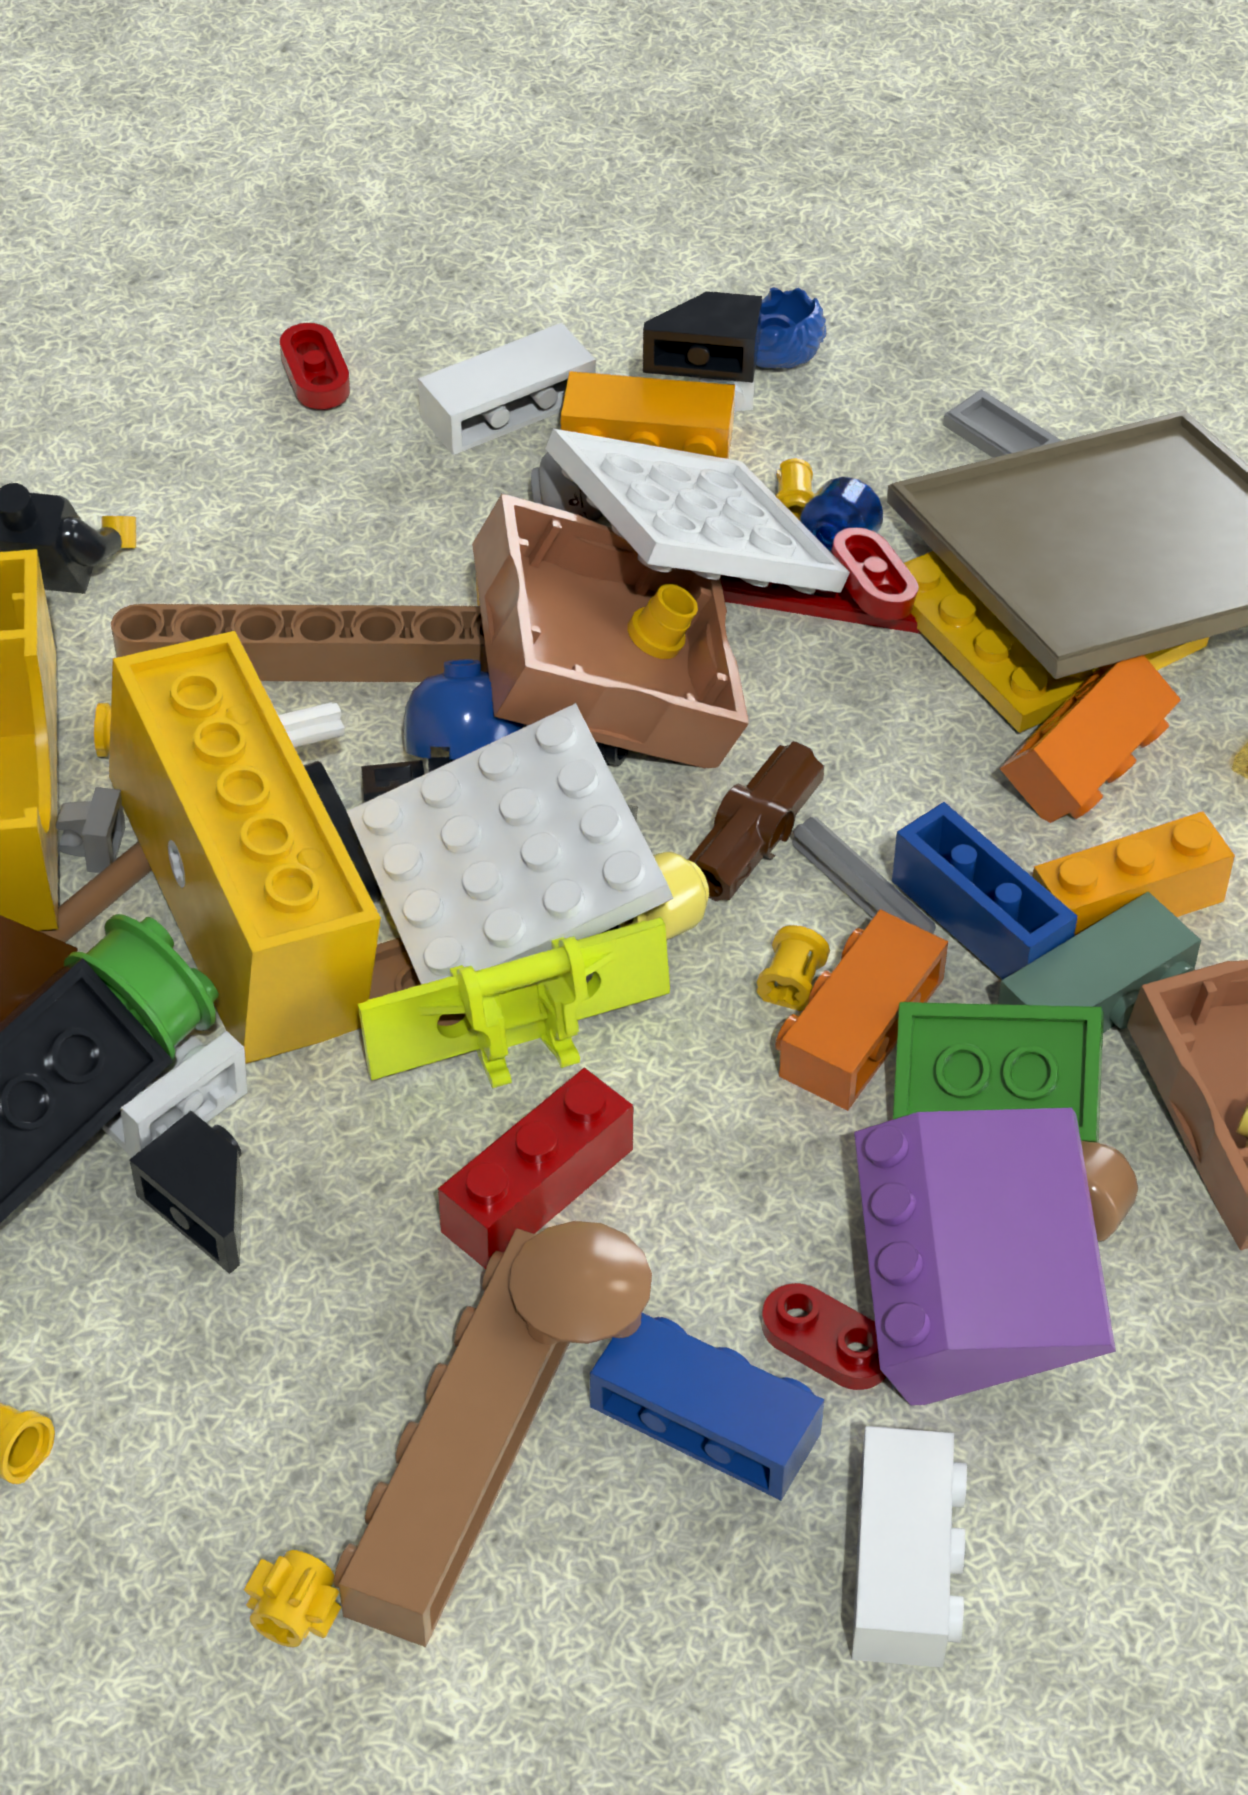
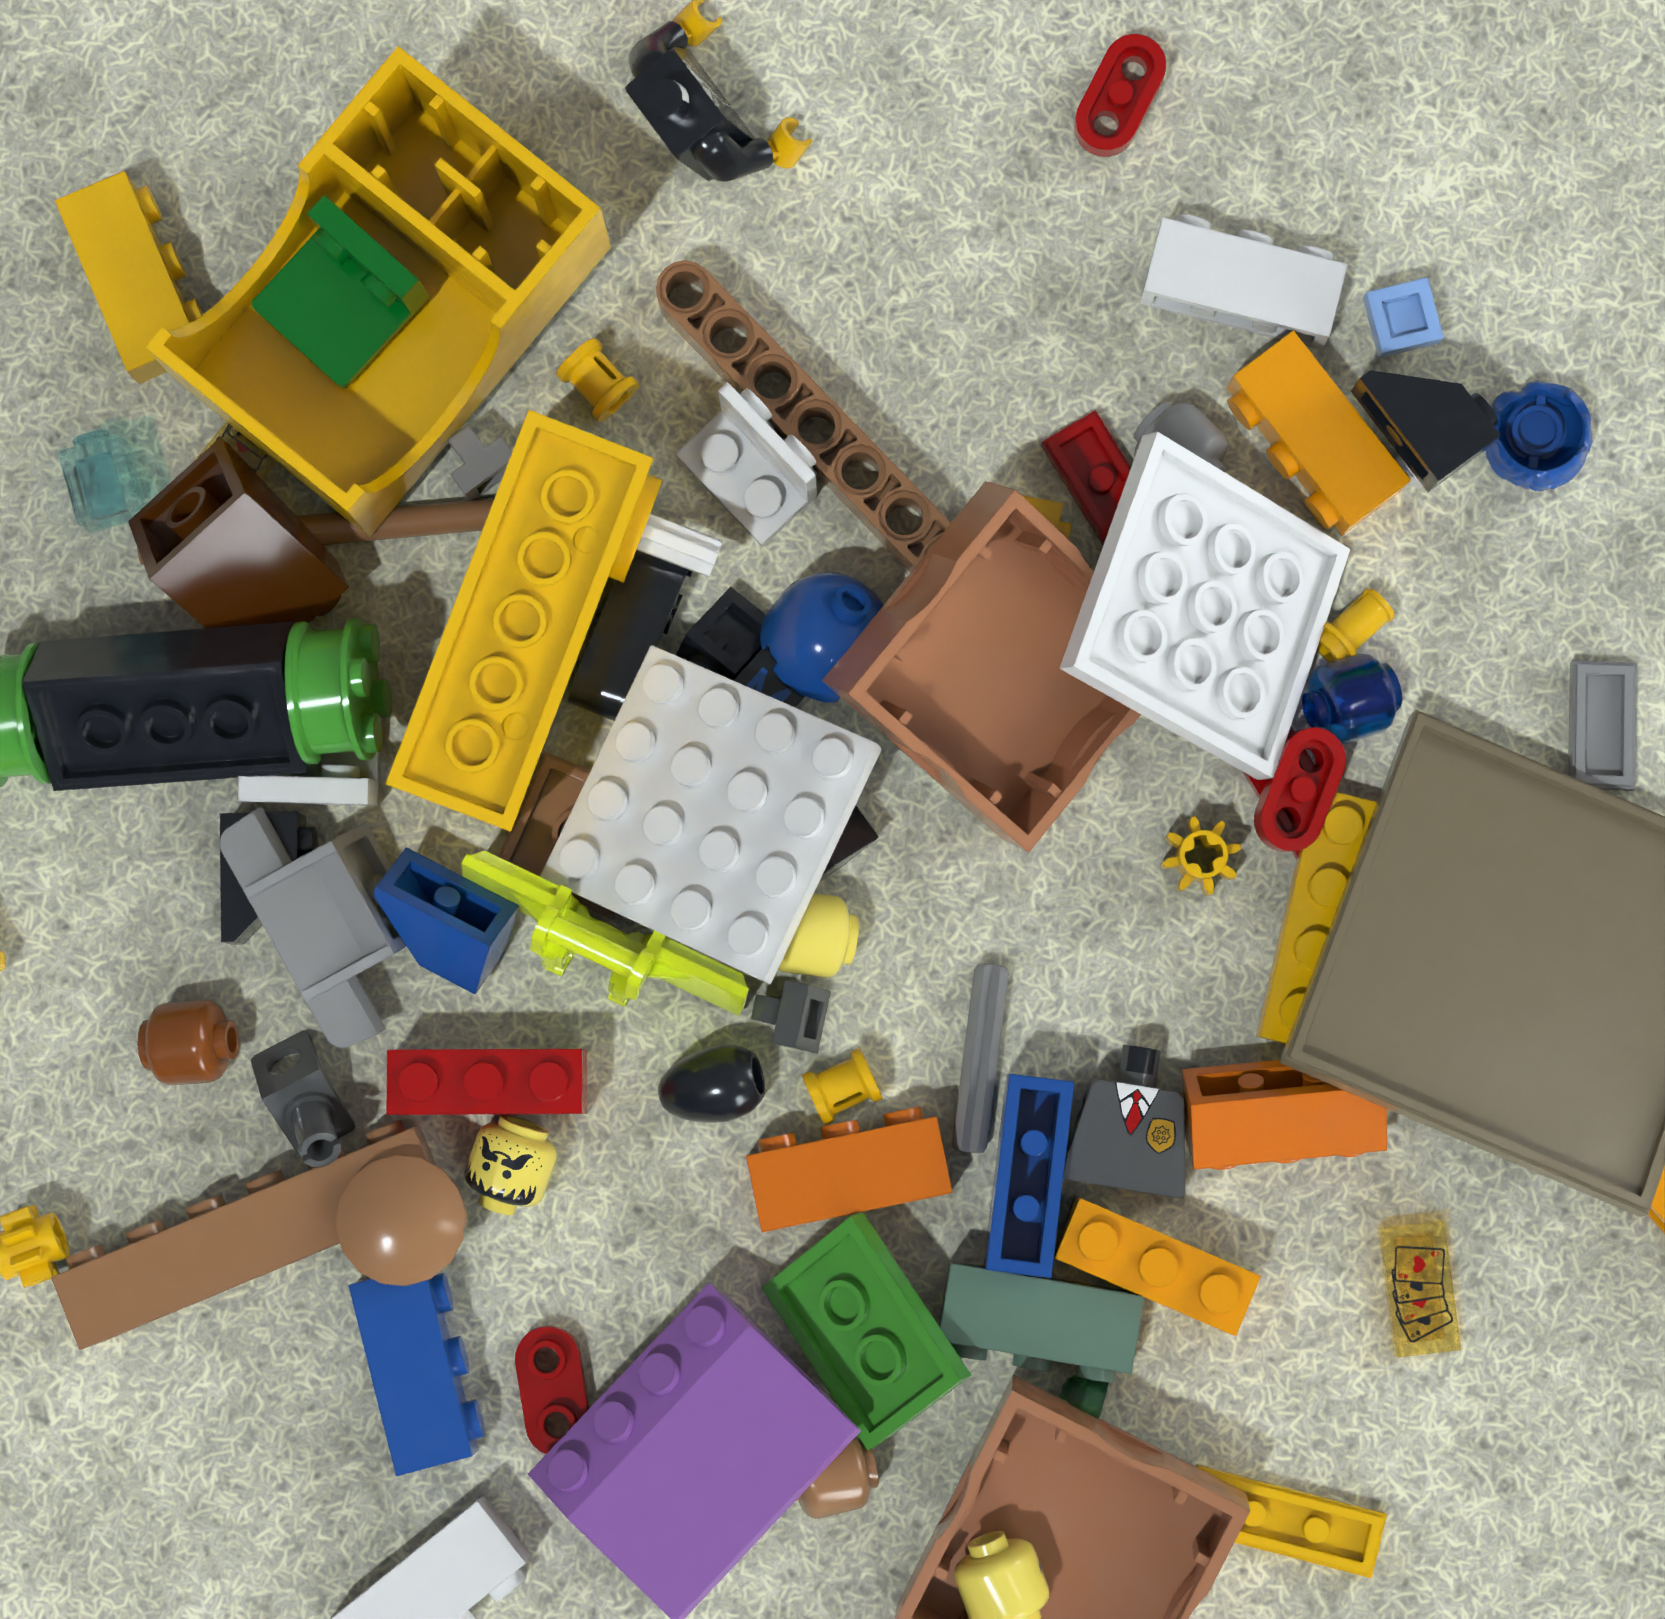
camera: 50 degrees right, 35 degrees up
yellow piece [627,584,698,659] -> none
reddish brown piece [688,741,824,902] -> none
none -> dark orange head [137,999,239,1085]
none -> light grey plate [220,807,406,1048]
none -> dark grey bracket [251,1030,355,1167]
none -> blue slope [374,847,519,994]
none -> light yellow head [464,1115,558,1216]
none -> black animal [658,1044,765,1123]
none -> white bracket [675,382,817,547]
none -> dark grey tile [751,980,831,1054]
none -> dark grey torso [1063,1045,1185,1199]
none -> yellow gear [1160,816,1241,896]
none -> light blue tile [1363,277,1444,359]

